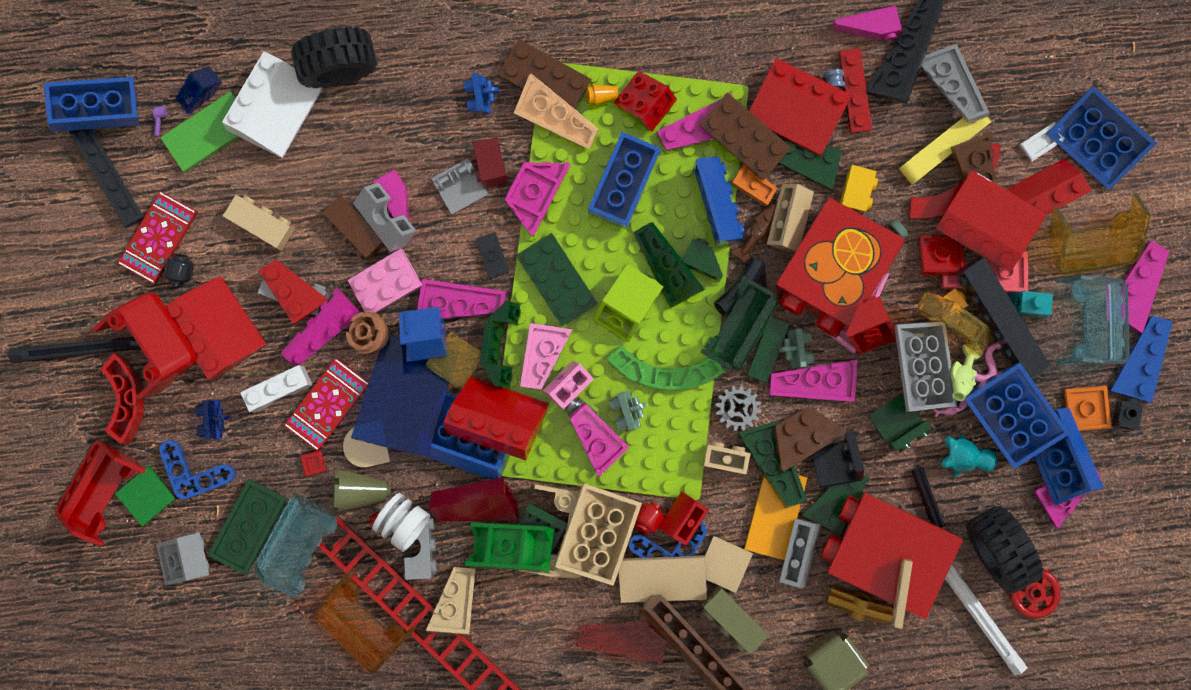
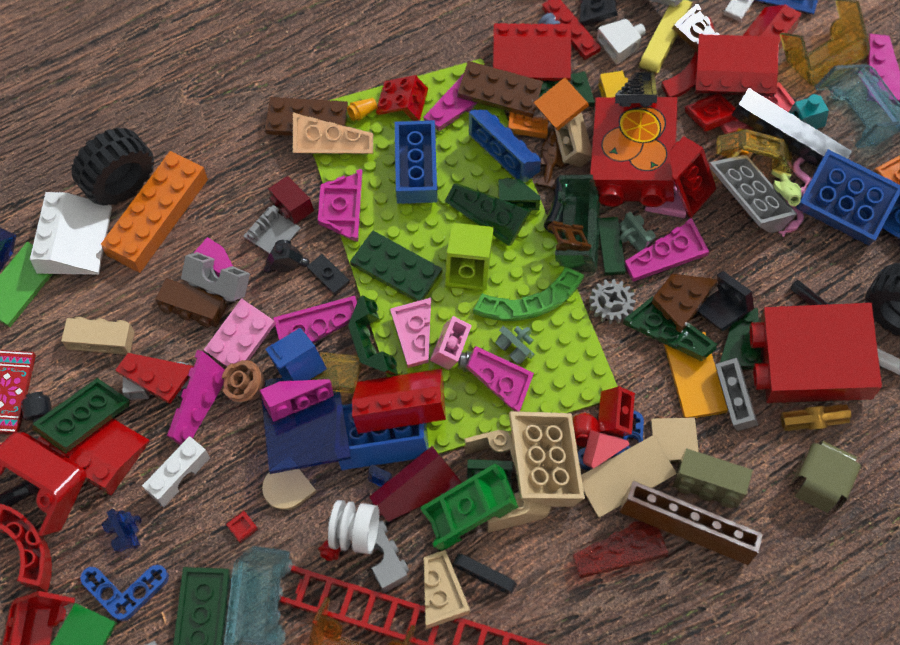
camera: 25 degrees left, 20 degrees down
red tile [284,358,371,451] -> none
olive cone [333,469,391,512] -> none
blue hips [464,73,499,114] -> none
tan brick [702,442,751,475] -> none
dark green bracket [869,394,932,452] -> none
tan tile [892,558,913,629] -> none
teal animal [942,435,998,476] -> none
none -> dark green plate [32,378,130,454]
none -> orange brick [100,151,208,273]
none -> dark pink slope [260,379,334,422]
none -> black rock [264,240,310,273]
none -> clear blue tile [368,465,392,487]
none -> black beam [452,553,517,595]
none -> orange tile [534,78,589,131]
none -> reddish brown piece [547,221,592,254]
none -> coral slope [582,430,630,469]
none -> white torso [597,19,646,65]
none -> black wing [615,72,657,107]

